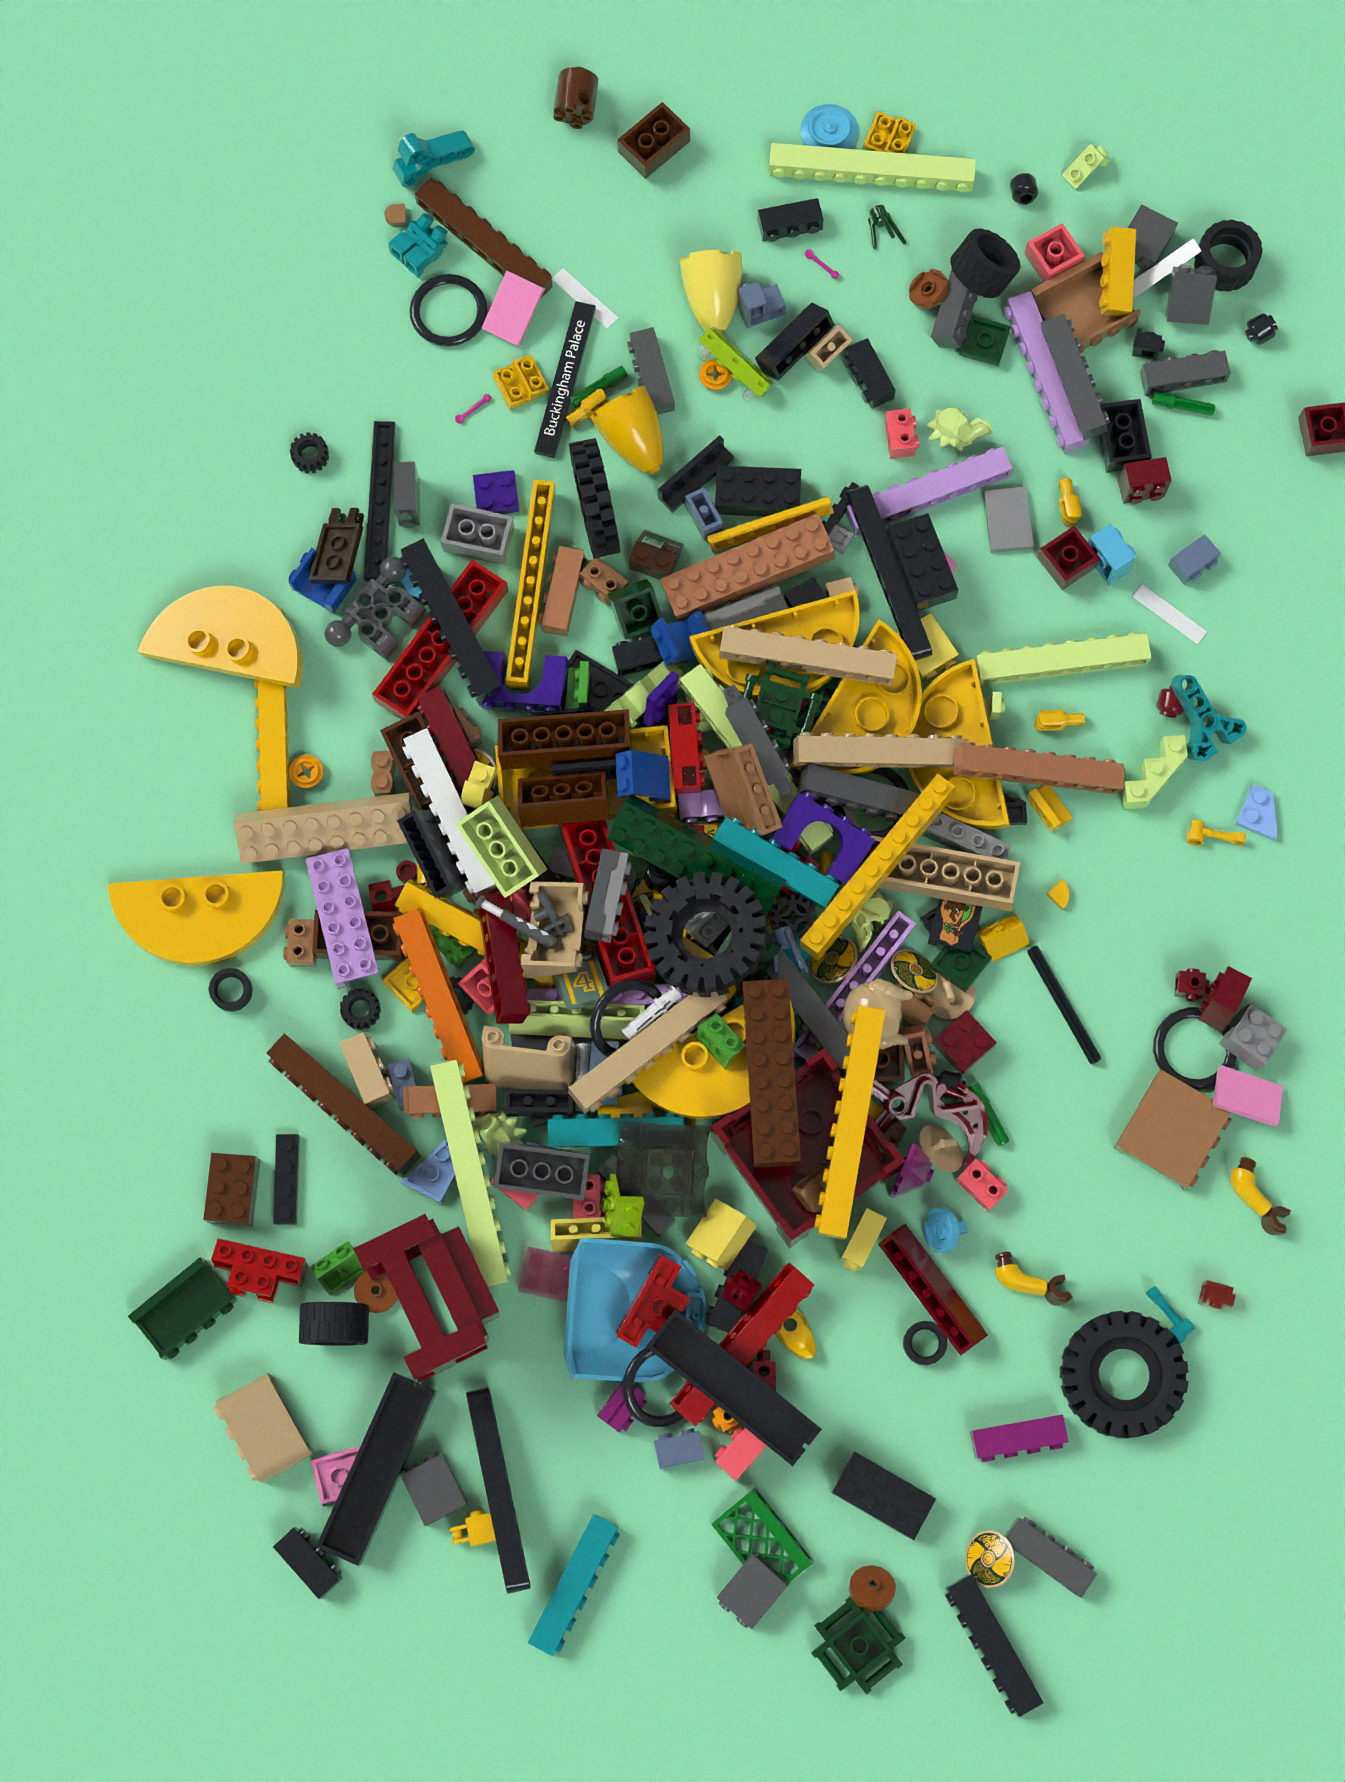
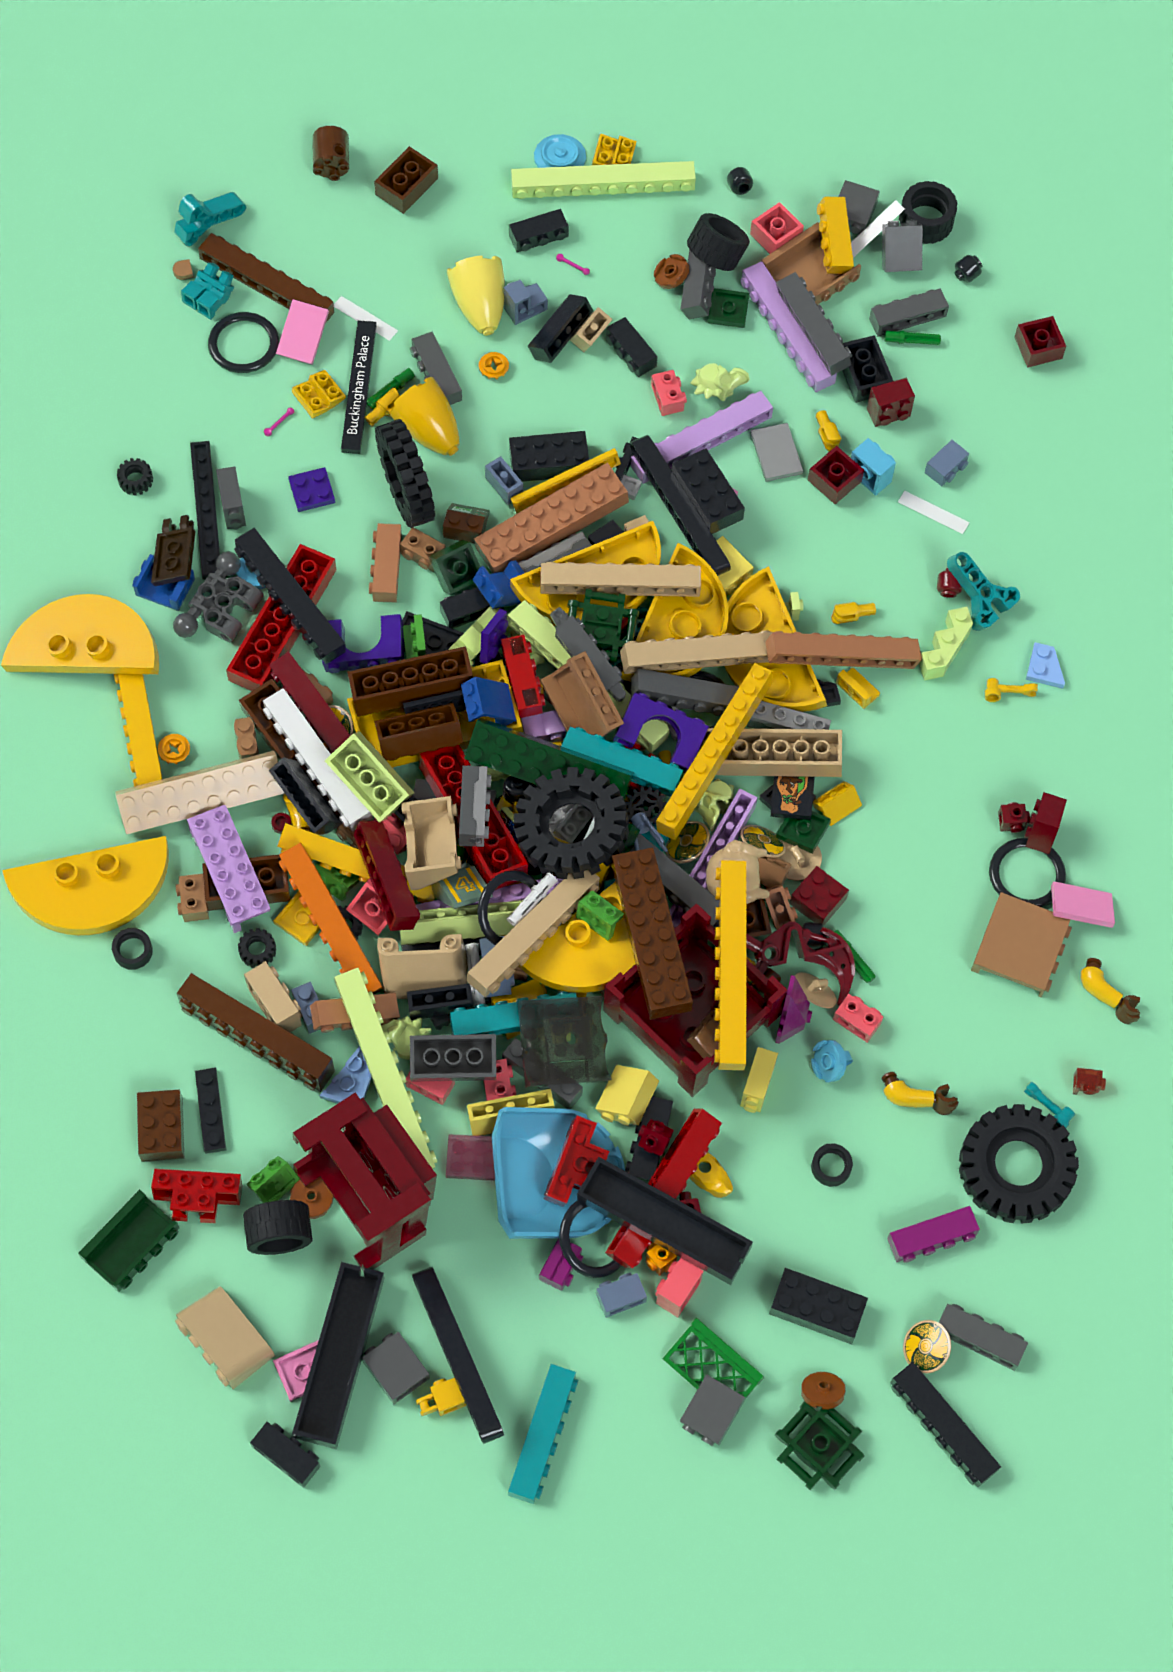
camera: 15 degrees left, 10 degrees down
dark red piece [368,880,405,912] -> none
light grey brick [441,503,515,565] -> none
light yellow brick [461,761,497,809] -> none
dark grey piece [475,895,557,949] -> none
yellow brick [506,480,556,691] -> none
dark grey arm [533,891,574,938] -> none
lime bracket [602,1174,644,1237] -> none
black fence [658,435,734,513] -> none
lime piece [697,326,775,402] -> none
dark green plant [868,205,907,249] -> none
dark red brick [878,1224,988,1356] -> none
yellowish green brick [975,632,1152,686] -> none
black axle [1027,946,1101,1065] -> none
yellow tile [1047,879,1069,910] -> none
yellowish green bracket [1062,144,1111,189] -> none
black brick [1132,328,1165,360] -> none
light grey brick [1219,1004,1287,1070] -> none

